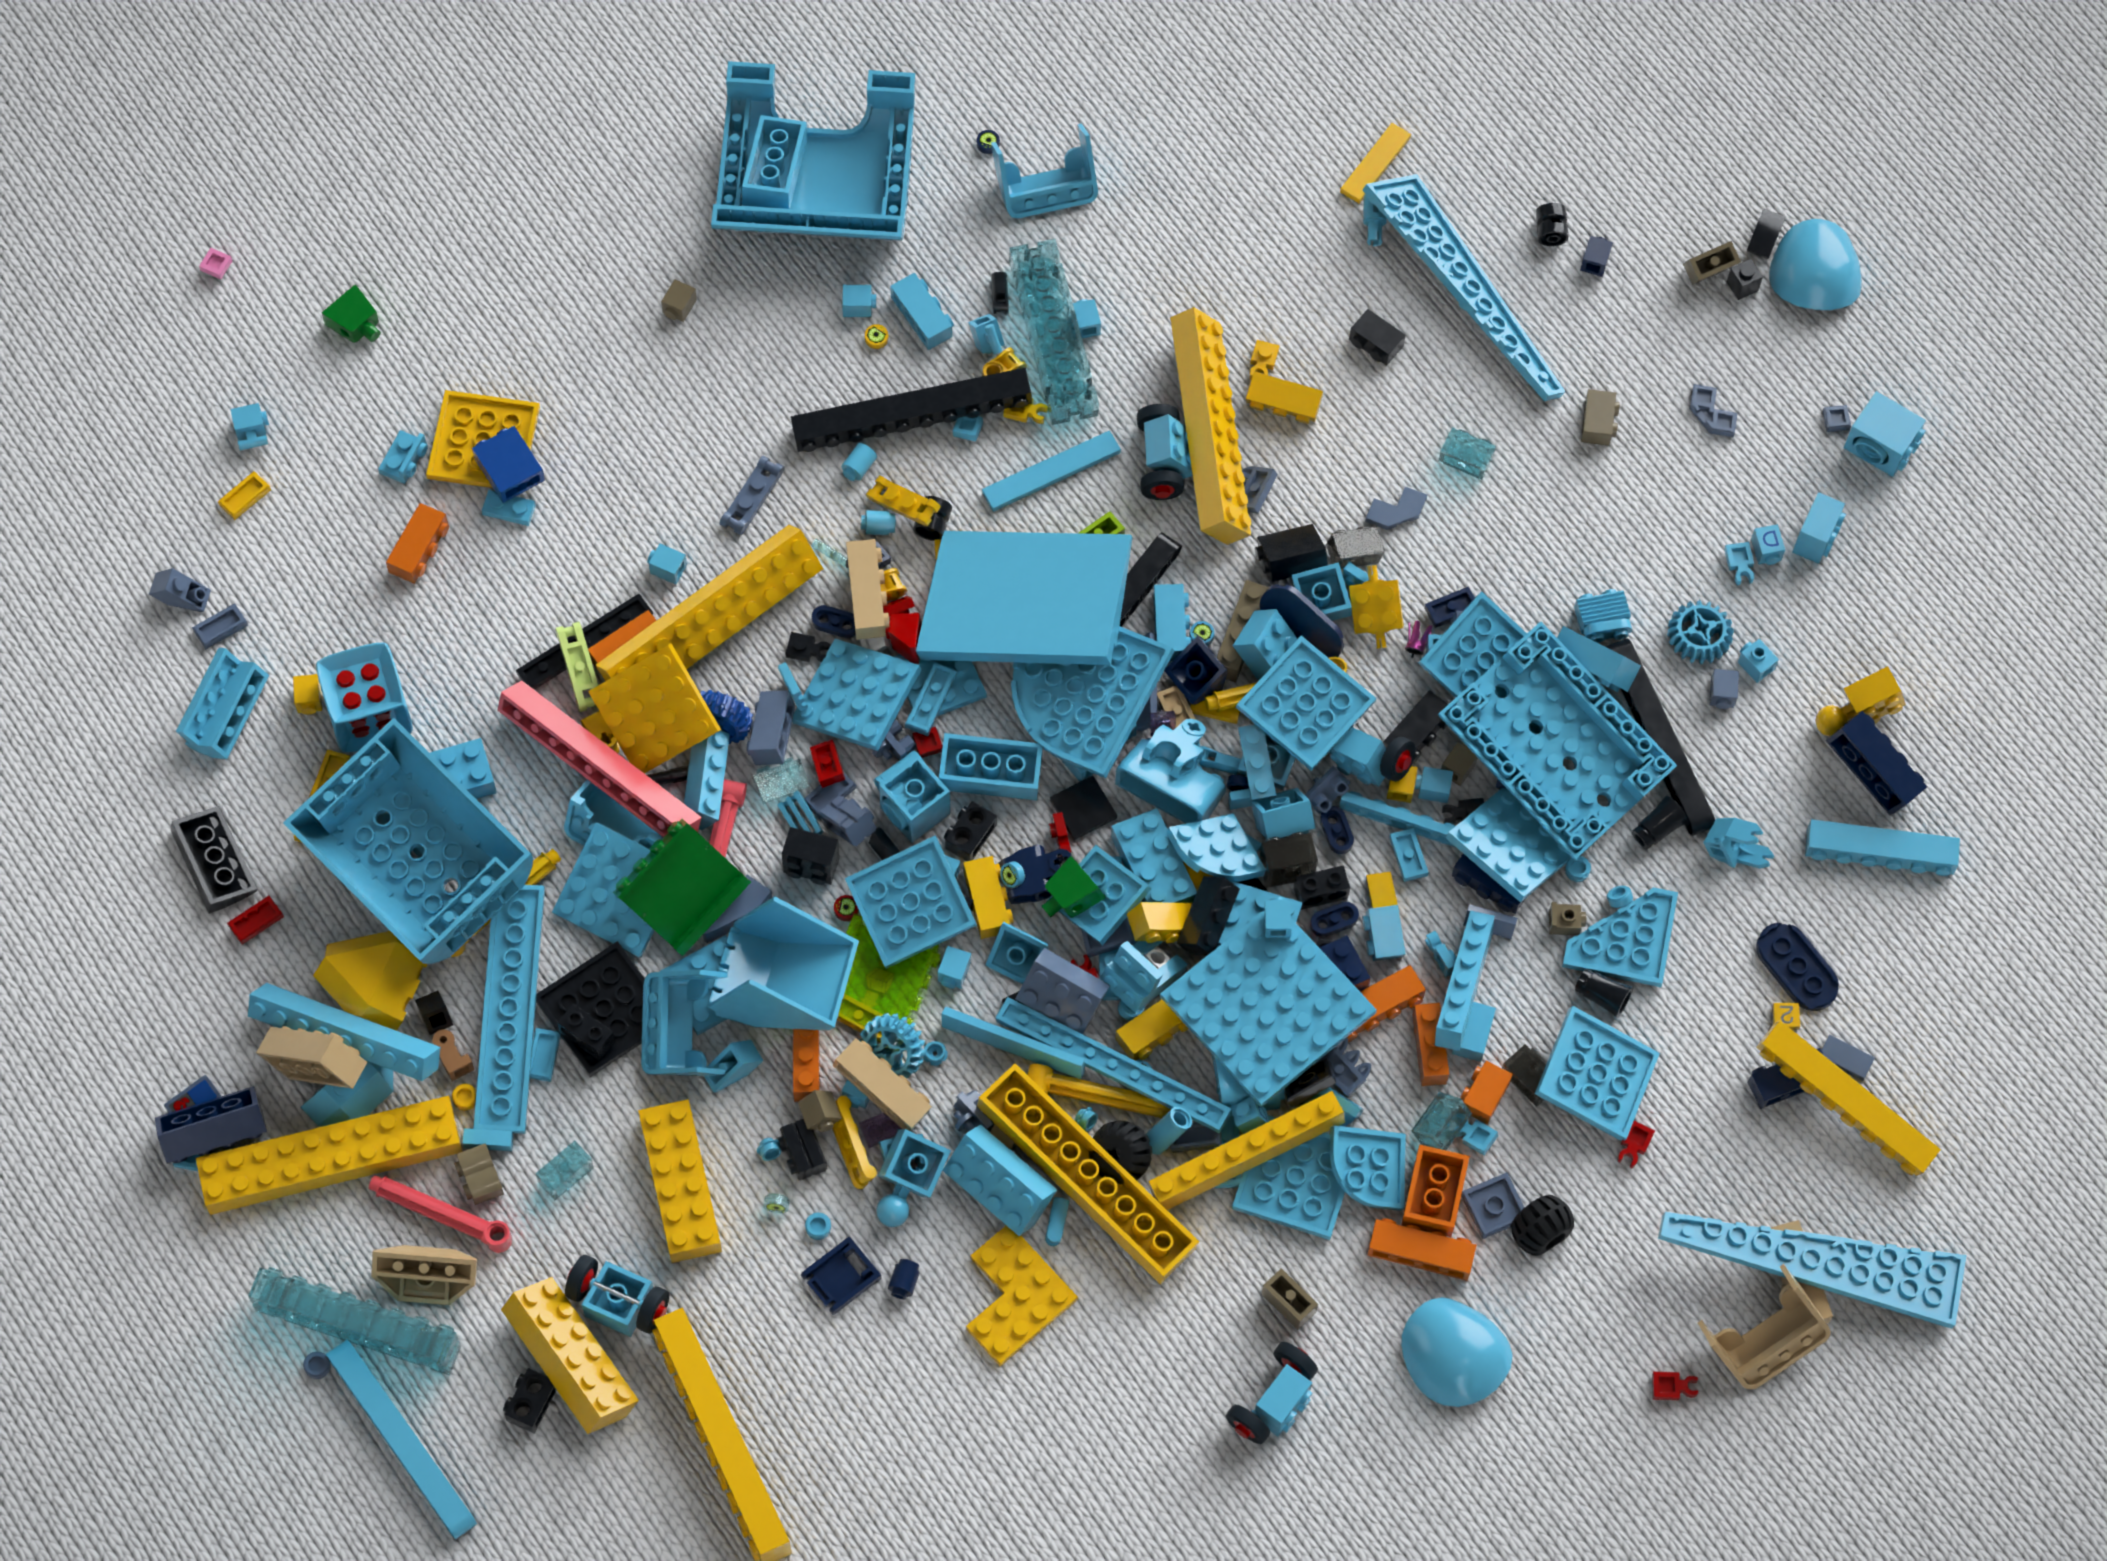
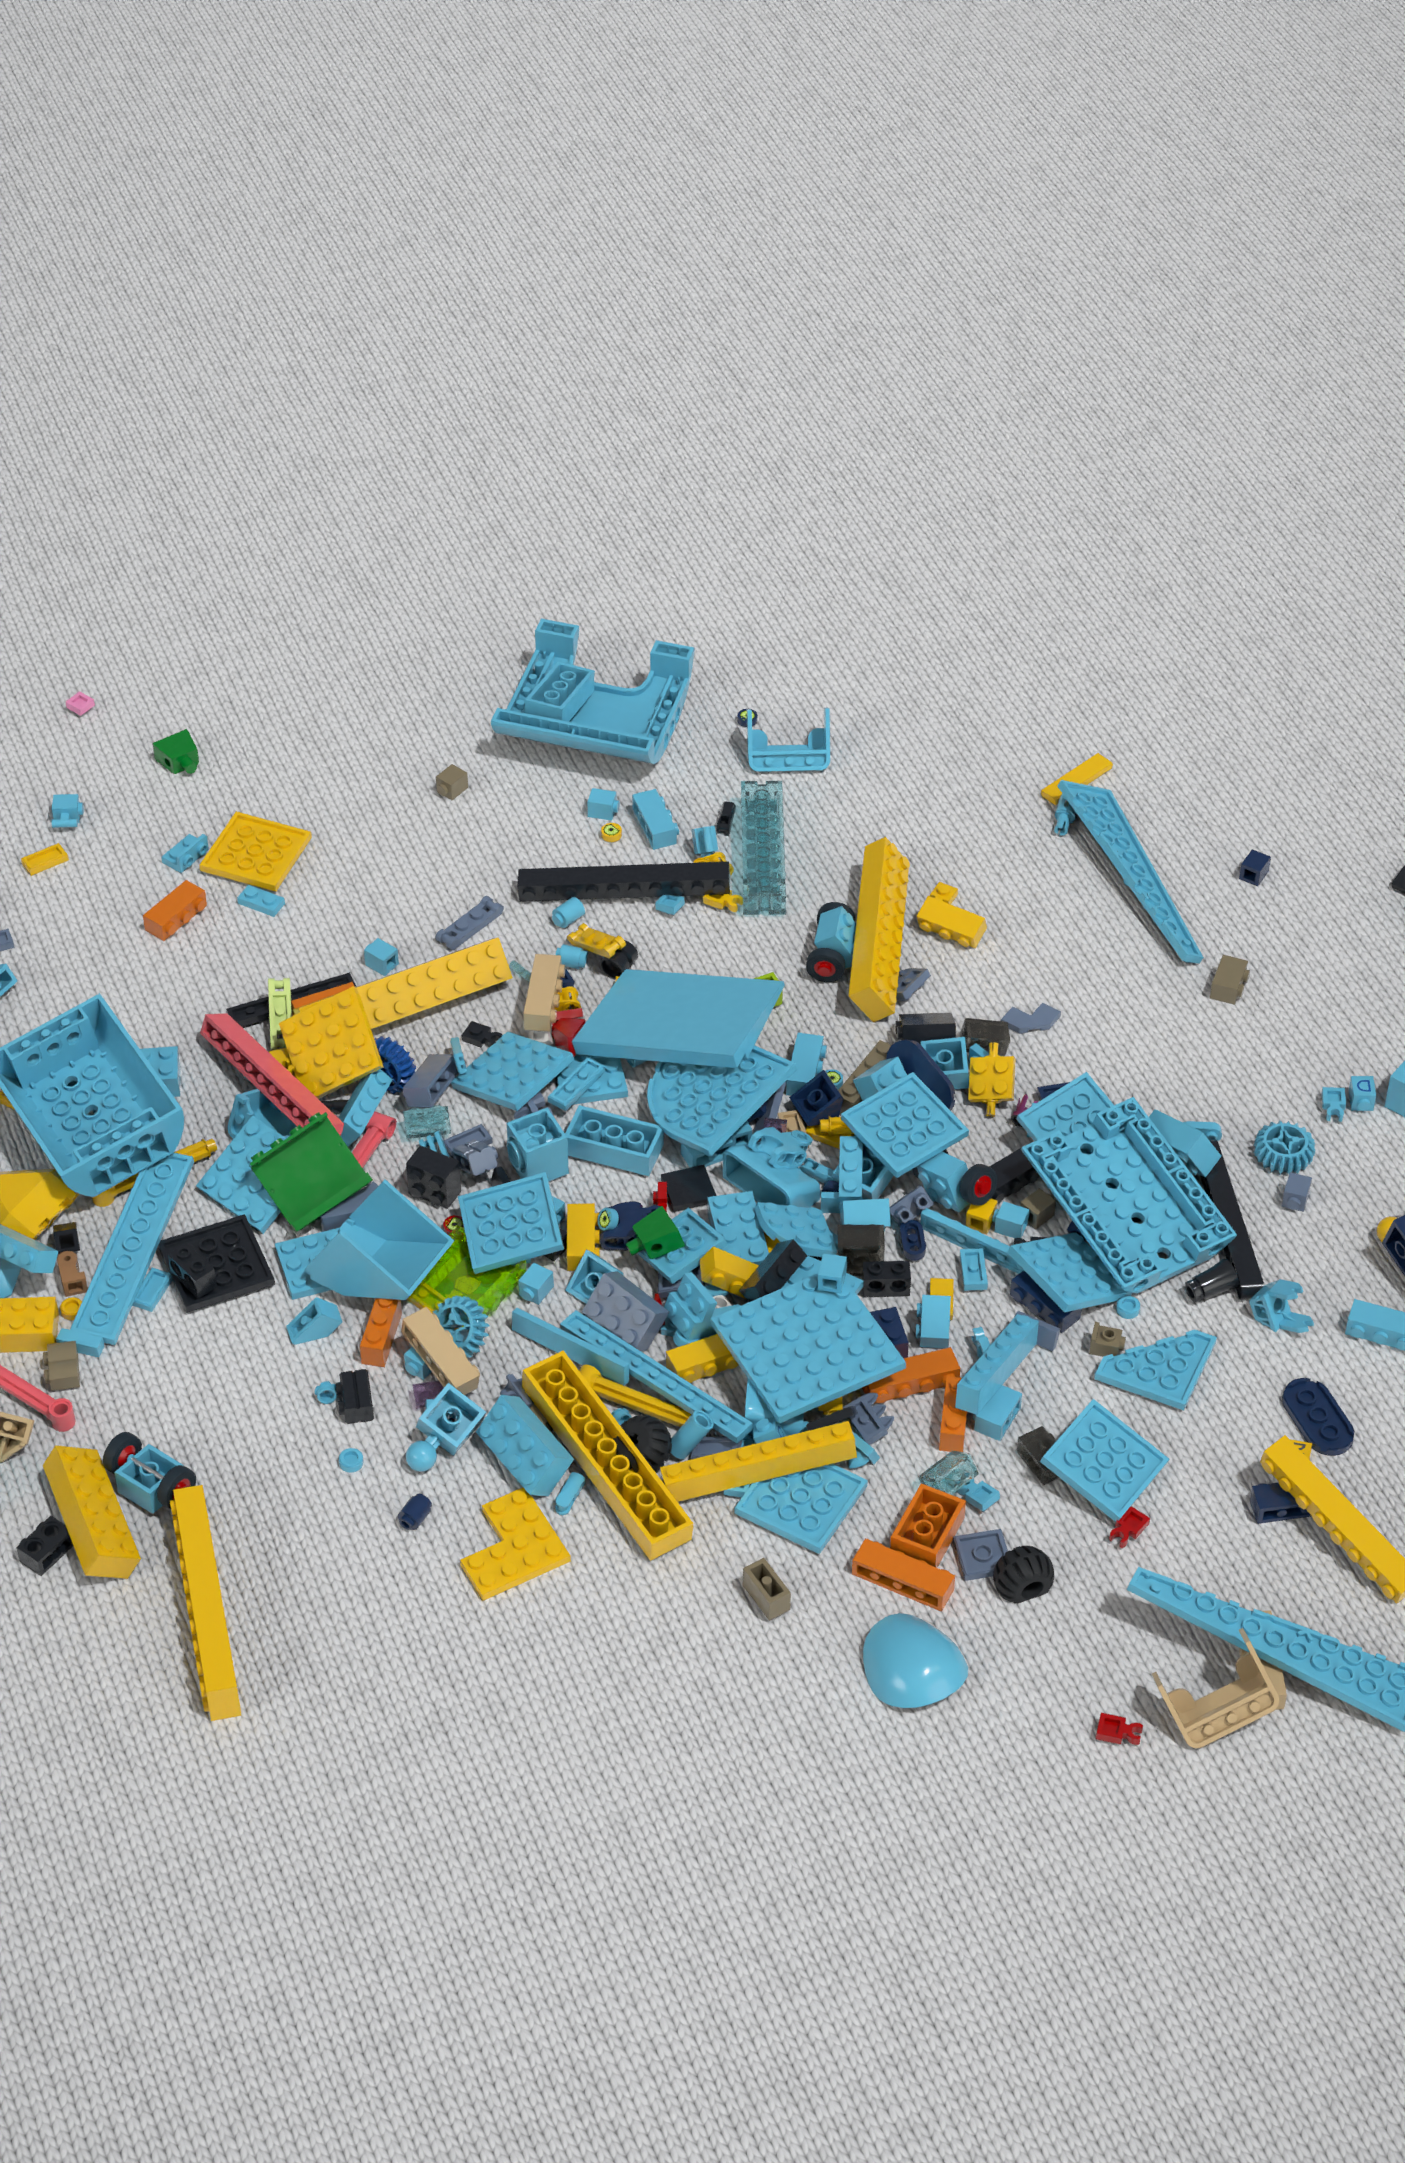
camera: 15 degrees right, 20 degrees down
yellow brick [293,674,323,715] -> none
medium azure piece [315,643,413,752] -> none
blue brick [472,426,545,503] -> none
clear light blue brick [535,1141,594,1201] -> none
yellow brick [638,1099,722,1263] -> none
medium azure windscreen [641,969,728,1076] -> none
clear light blue tile [763,1193,790,1213] -> none
dark tan brick [797,1090,842,1132] -> none
dark blue container [800,1236,882,1315] -> none
red plate [810,739,845,788] -> none
dark blue plate [812,605,856,638] -> none
yellow plate [832,1096,877,1189] -> none
red plate [912,726,943,758] -> none
medium azure plate [923,1041,948,1066] -> none
black brick [944,801,997,861] -> none
medium azure tile [982,430,1121,512] -> none
medium azure brick [1071,299,1101,340] -> none
black beam [1120,532,1182,627] -> none
brick [1225,1342,1318,1444] -> none
dark blue plate [1310,902,1359,937] -> none
medium azure plate [1330,1126,1406,1211] -> none
black brick [1349,309,1406,366] -> none
clear light blue brick [1439,427,1496,480] -> none
orange brick [1460,1060,1513,1125] -> none
black wheel [1536,203,1569,247] -> none
medium azure brick [1574,589,1631,634] -> none
black plant [1575,969,1634,1018] -> none
medium azure tile [1607,886,1633,908] -> none
dark tan brick [1683,241,1741,285] -> none
sand blue tile [1689,384,1738,437] -> none
black brick [1726,259,1763,300] -> none
medium azure brick [1738,639,1779,683] -> none
sand blue tile [1822,1034,1875,1081] -> none

